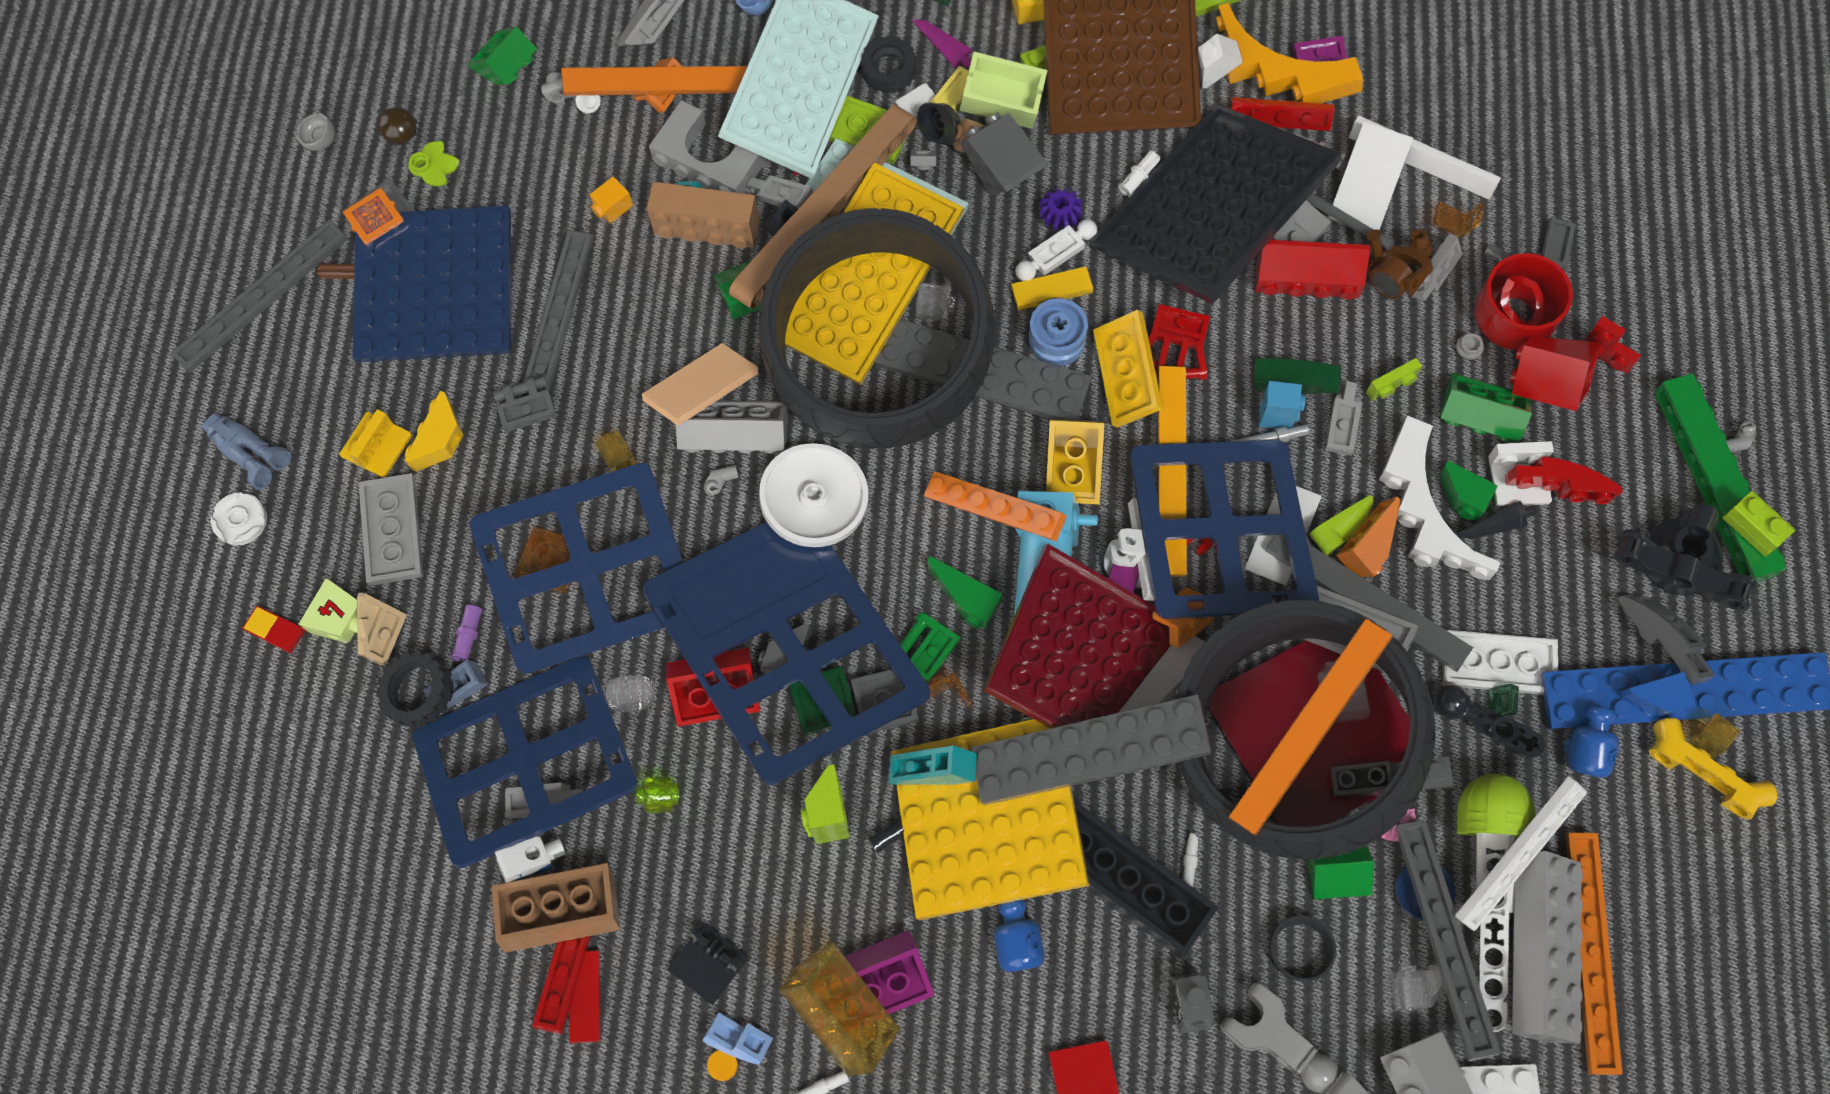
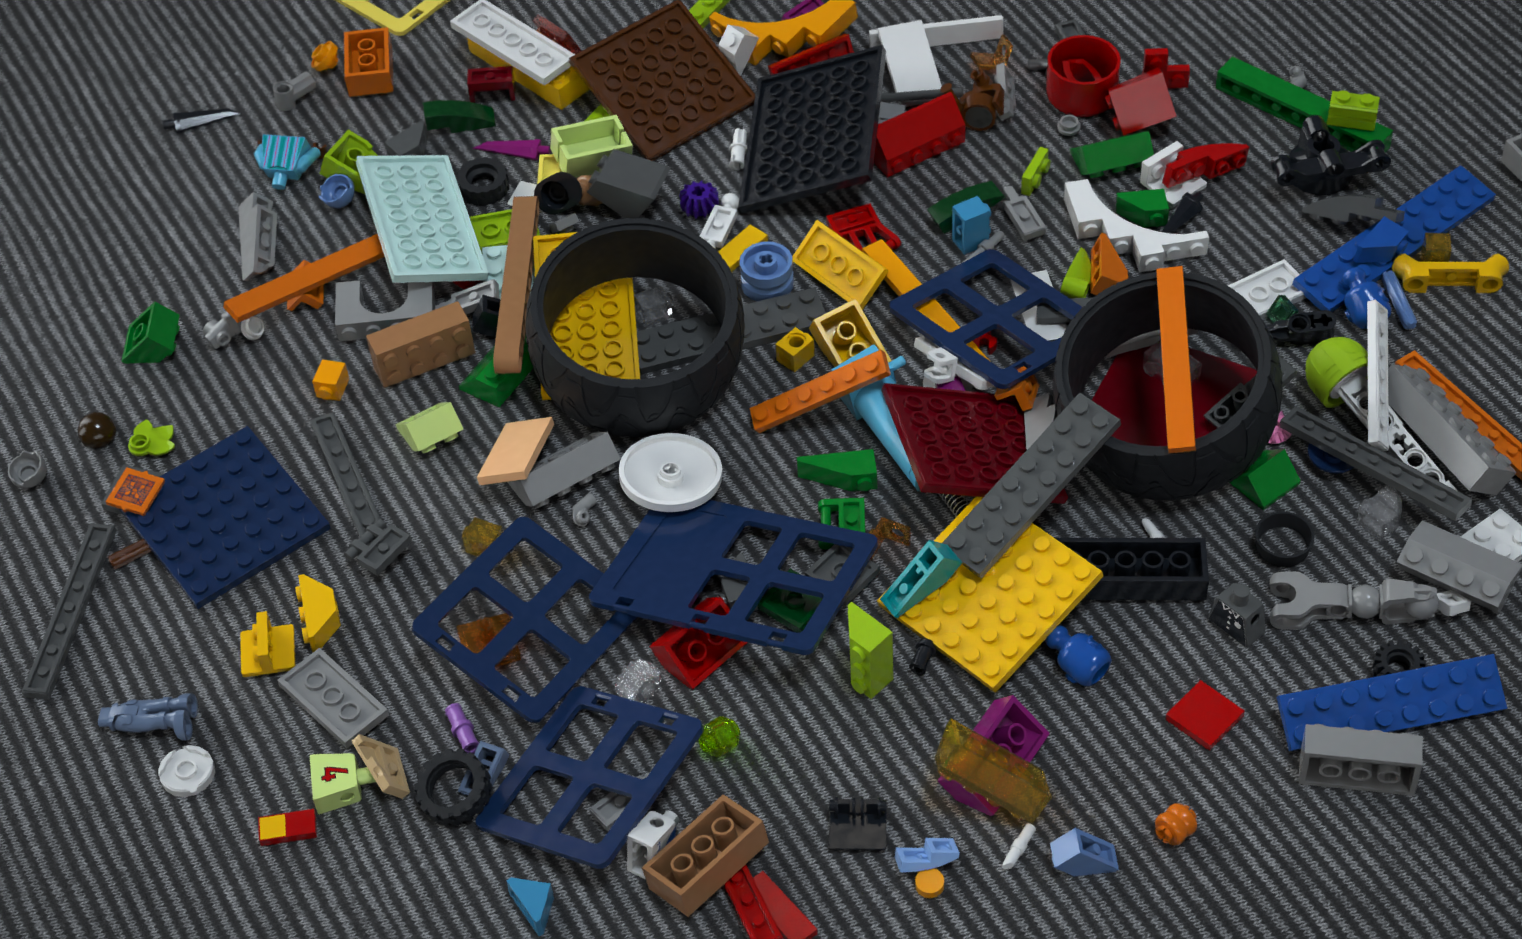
camera: 35 degrees left, 20 degrees down
none -> yellowish green slope [395,402,463,454]
none -> dark azure slope [506,878,554,936]
none -> yellow brick [775,327,815,372]
none -> medium blue axle [1381,270,1417,330]

